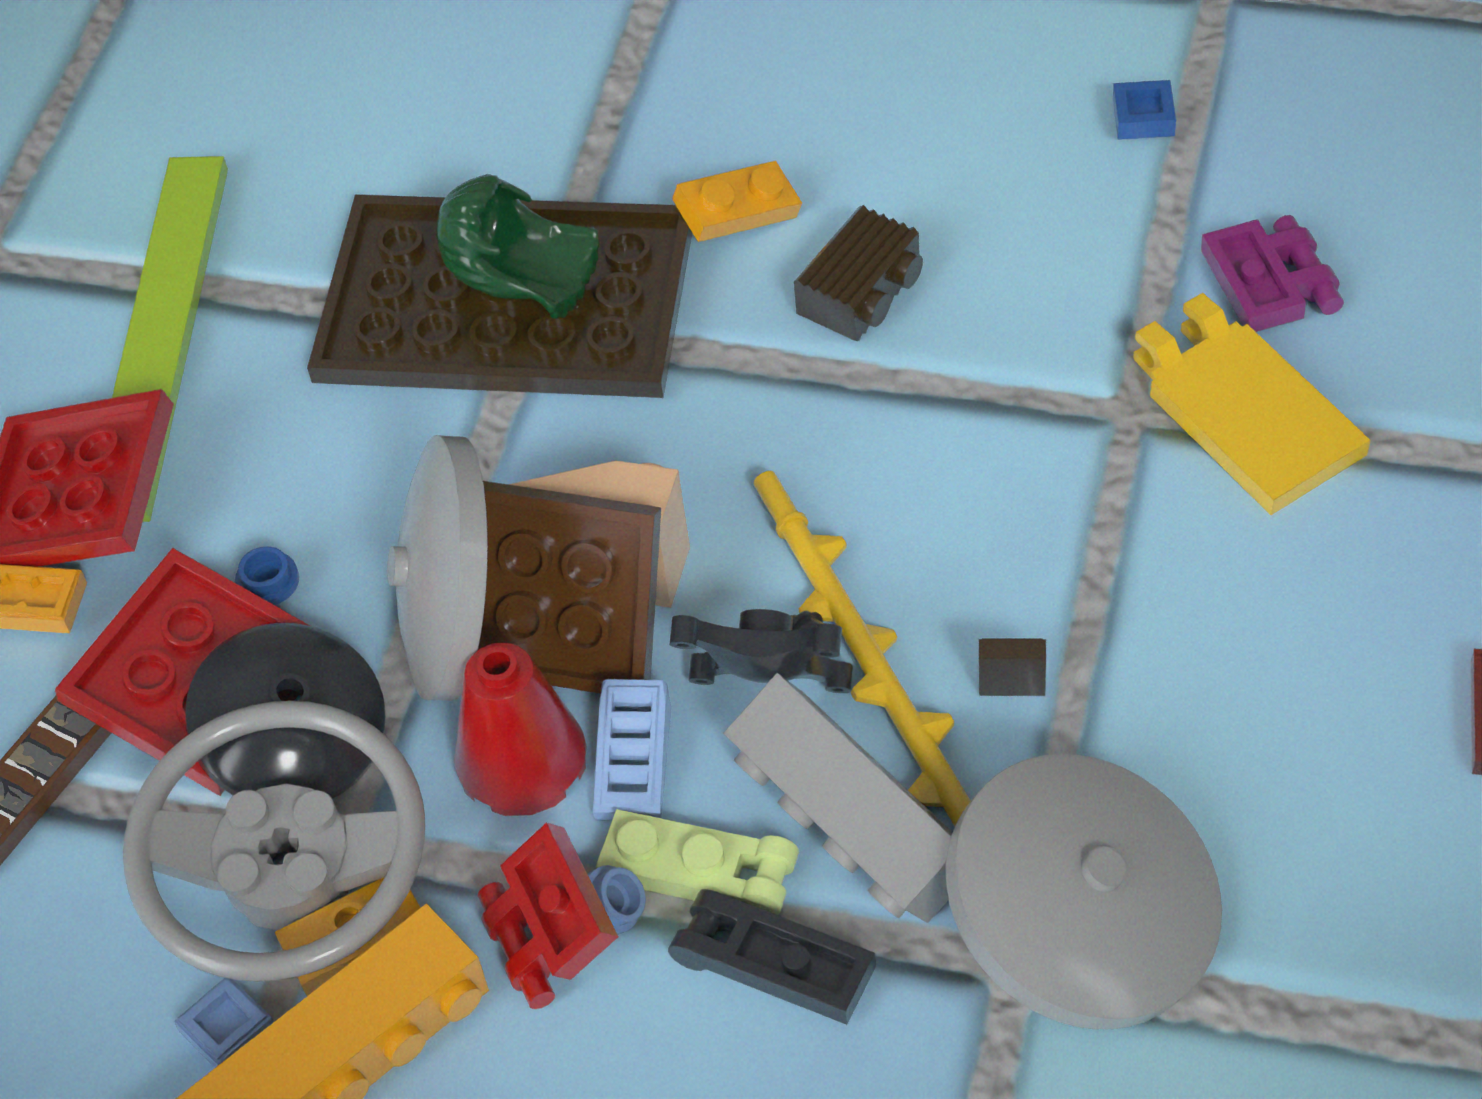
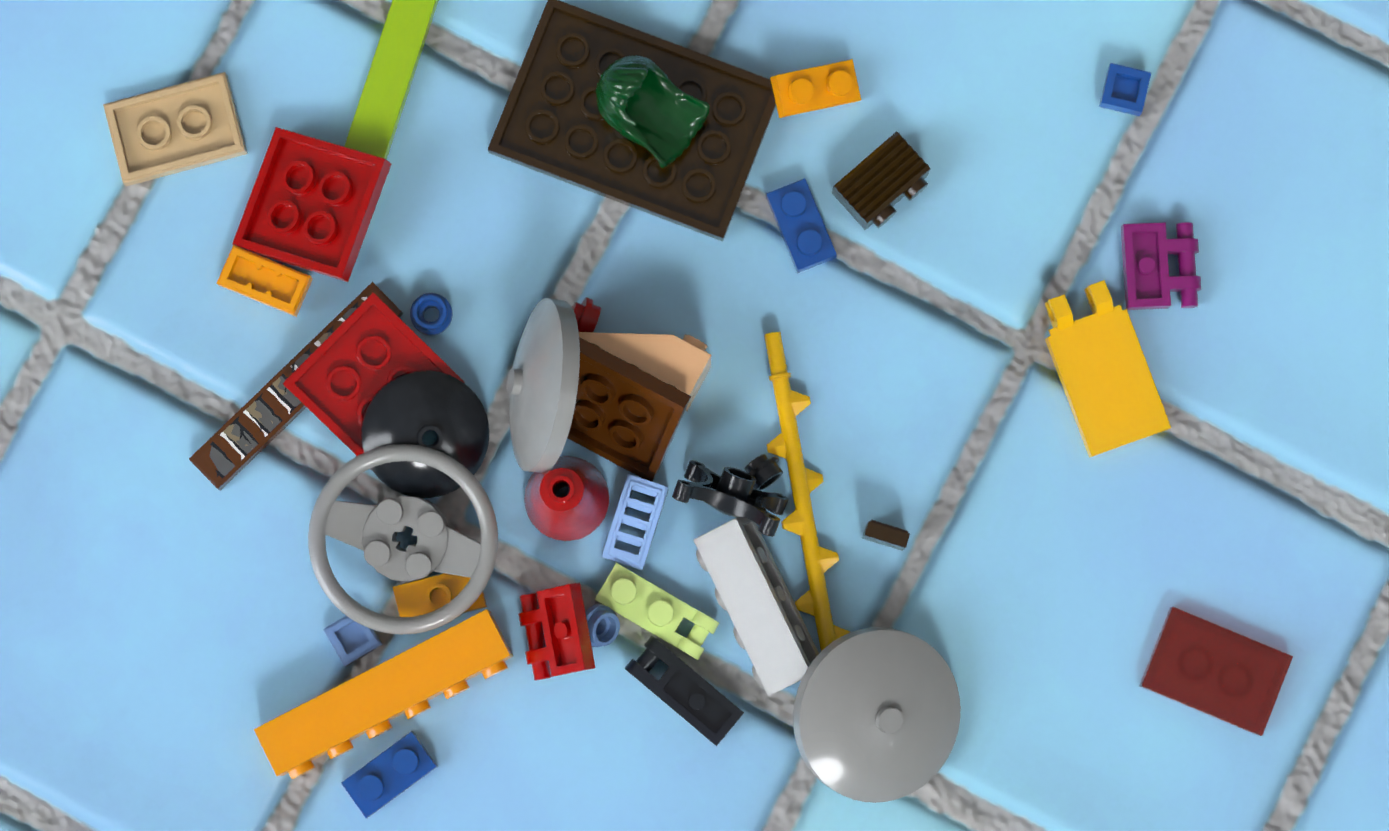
camera: 10 degrees right, 30 degrees up
none -> blue plate [766,178,837,273]

